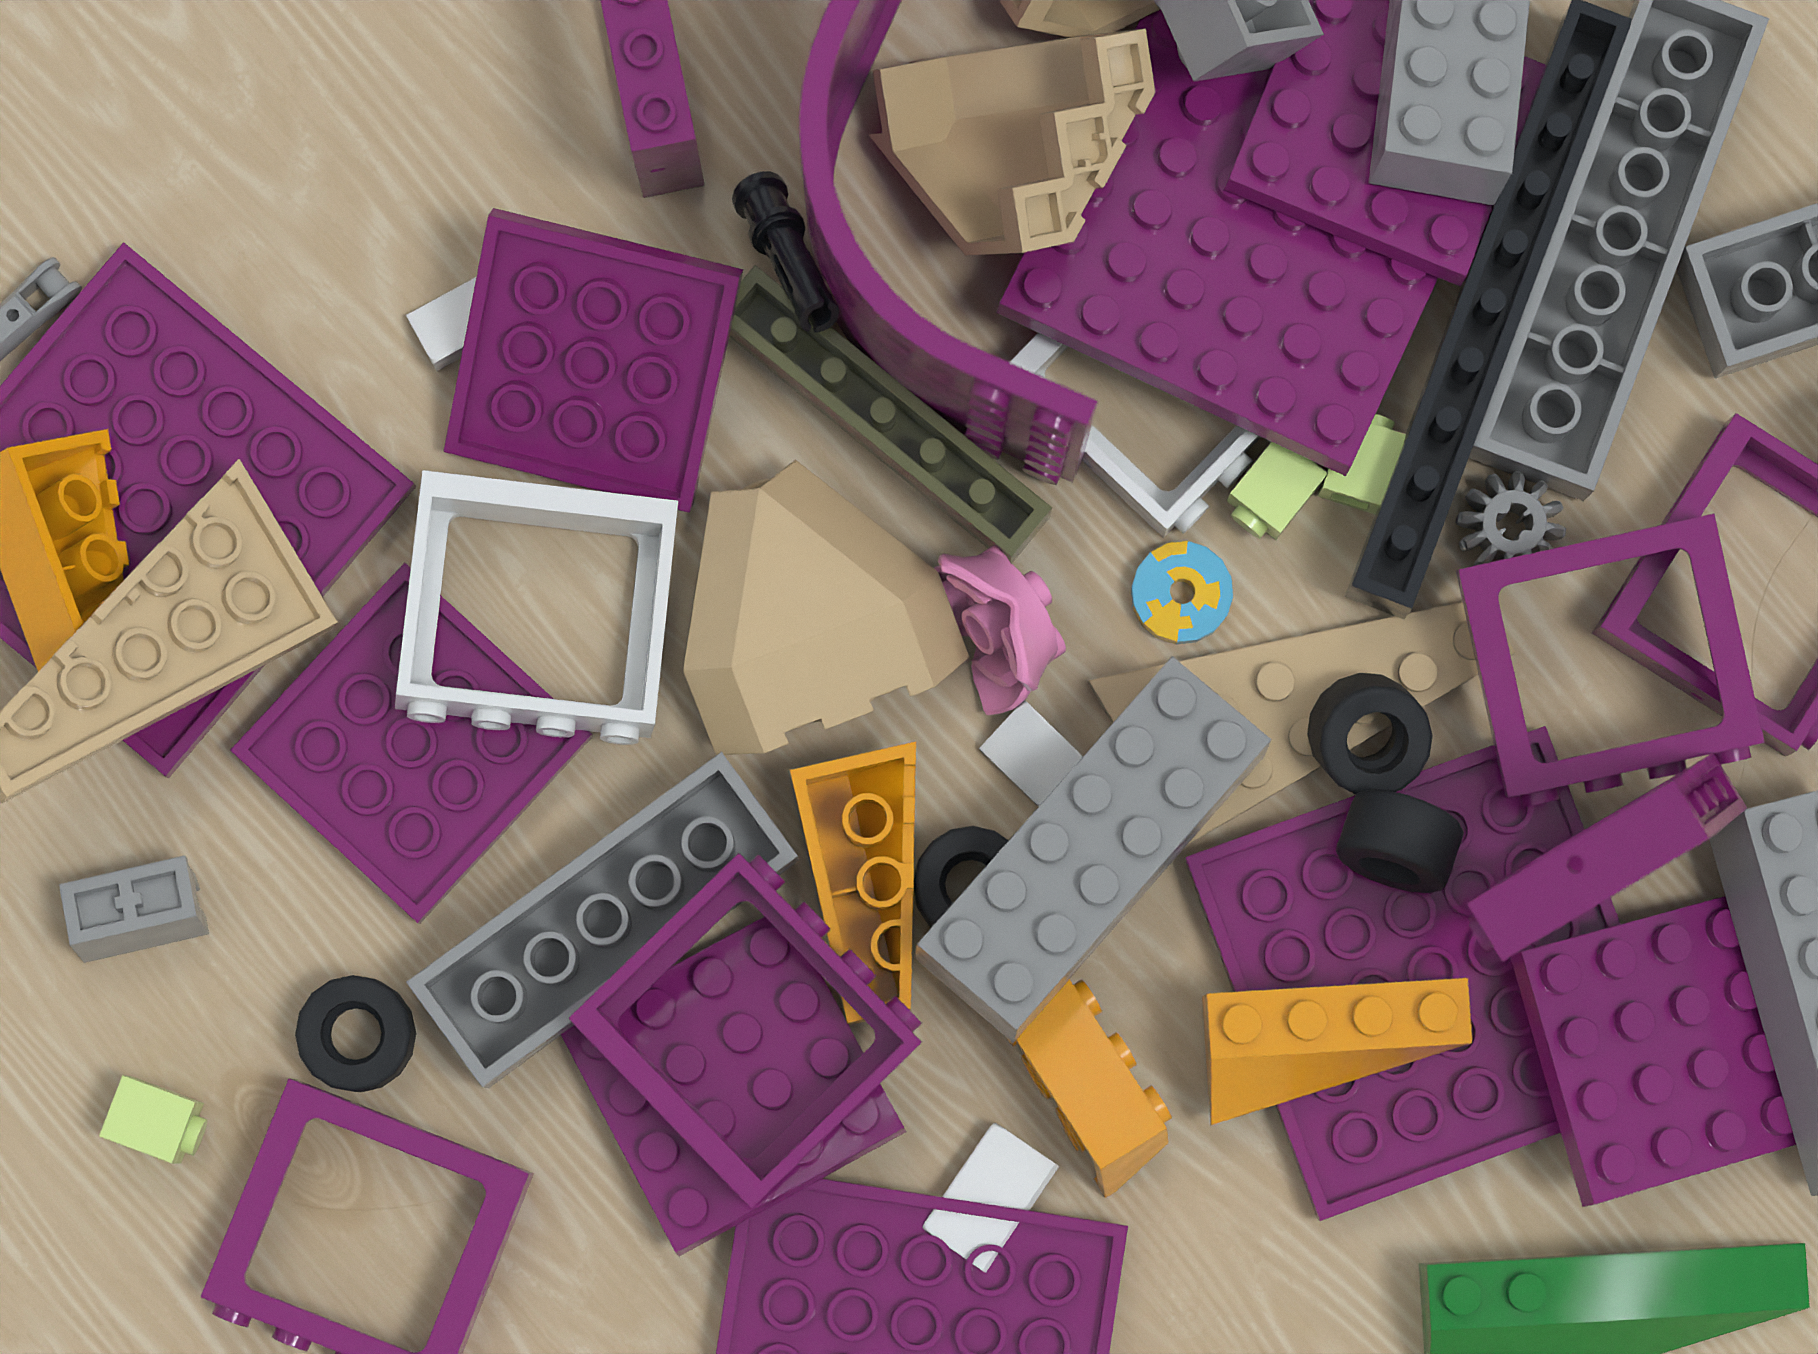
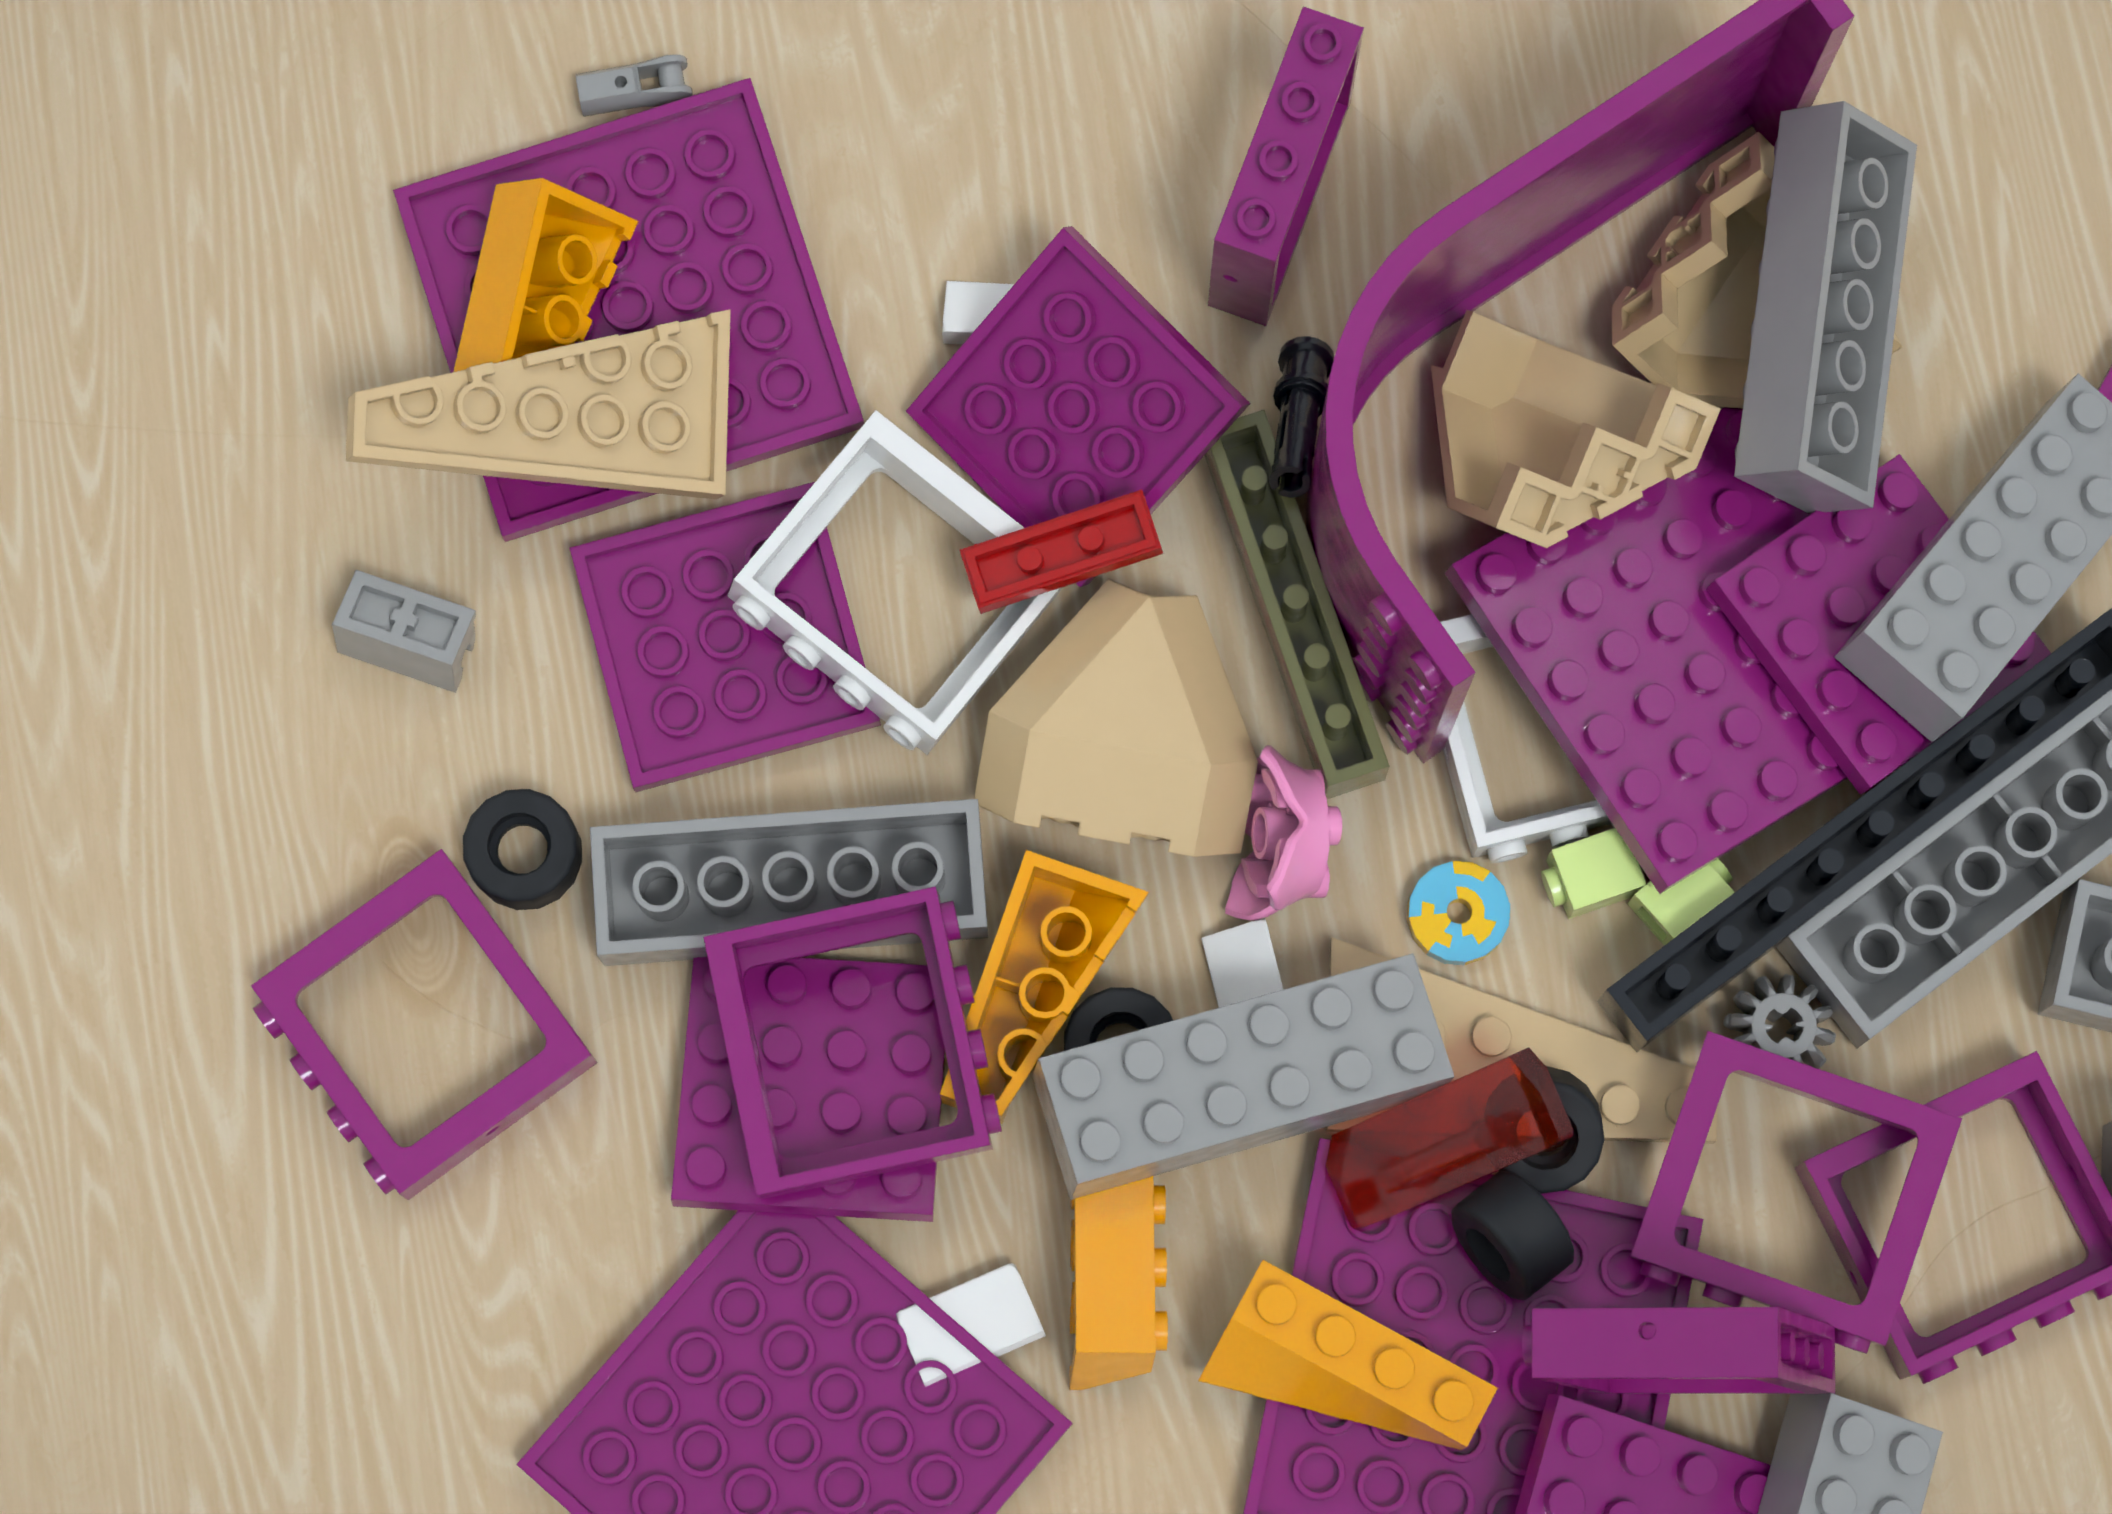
camera: 35 degrees right, 5 degrees down
yellowish green brick [99,1075,207,1164] -> none
none -> red tile [960,489,1163,614]
none -> clear red piece [1325,1047,1573,1230]

